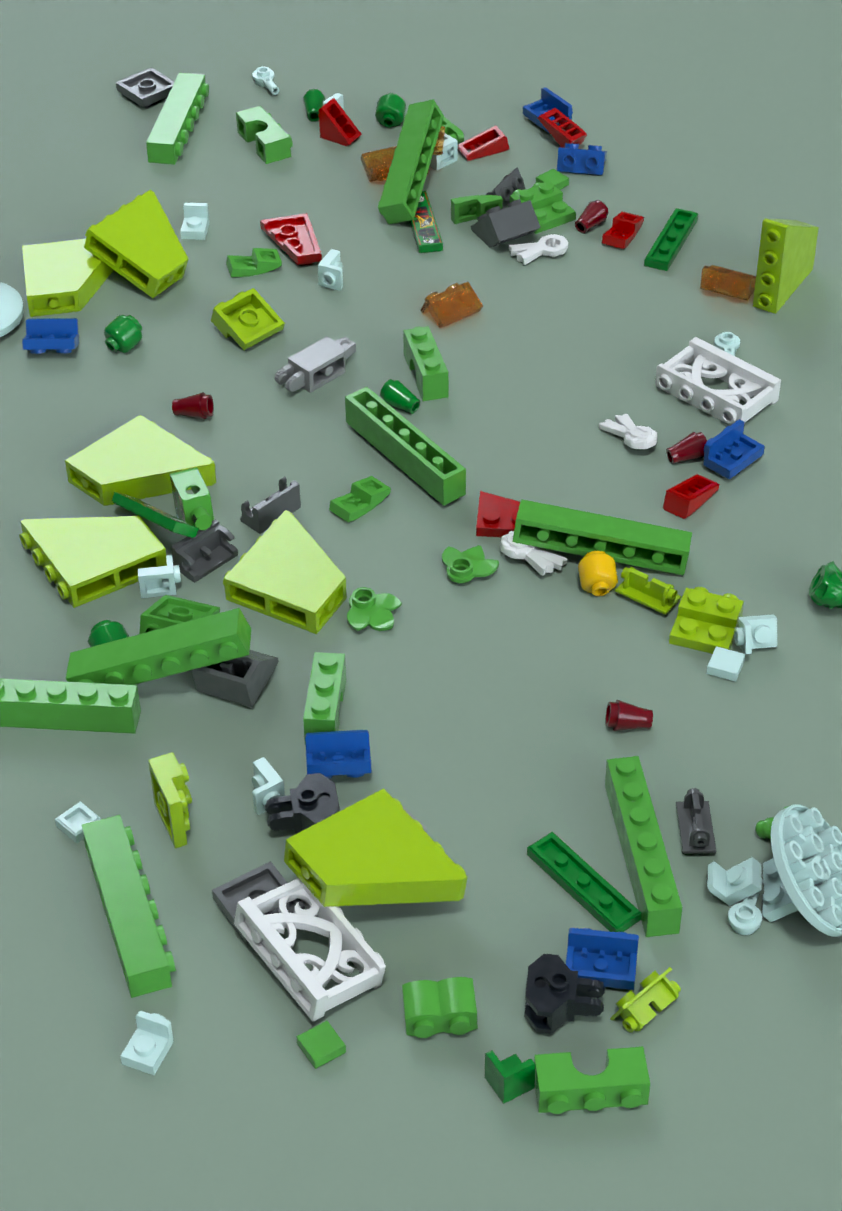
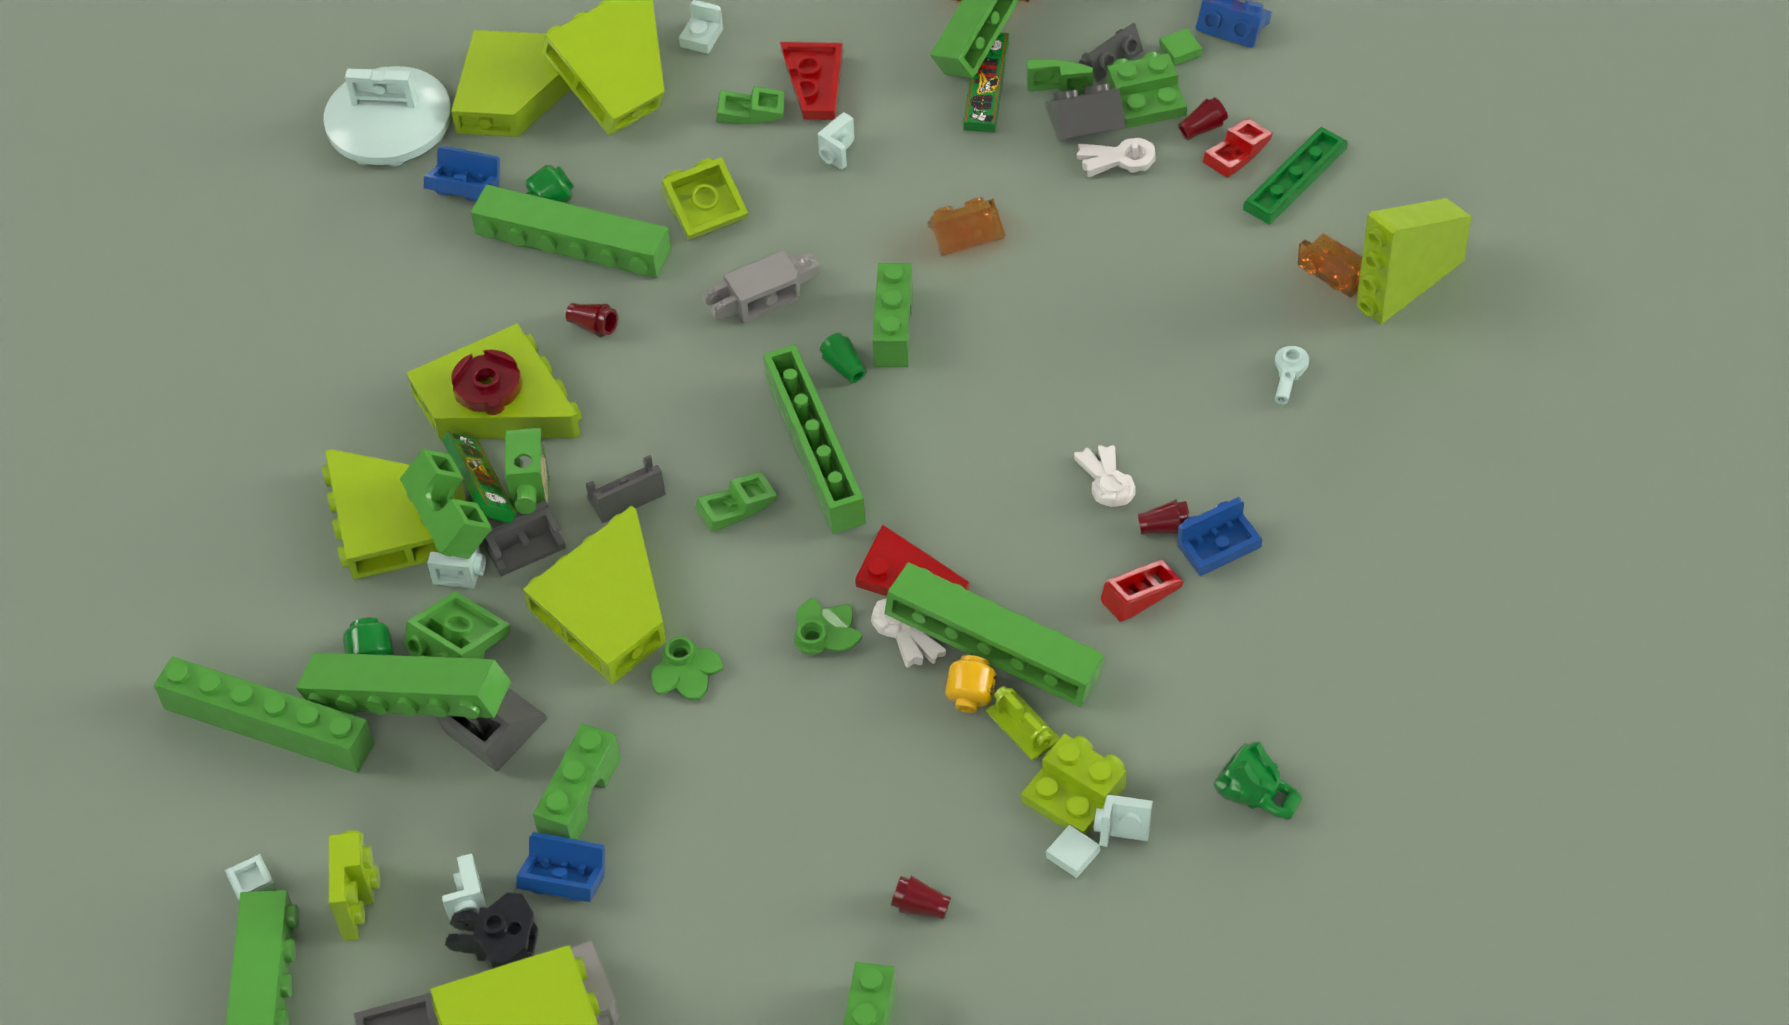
camera: 20 degrees right, 10 degrees up
white fence [655,337,781,426] -> none
none -> bright green arch [400,449,492,559]
none -> dark red plate [451,349,522,415]
none -> bright green brick [470,184,671,278]

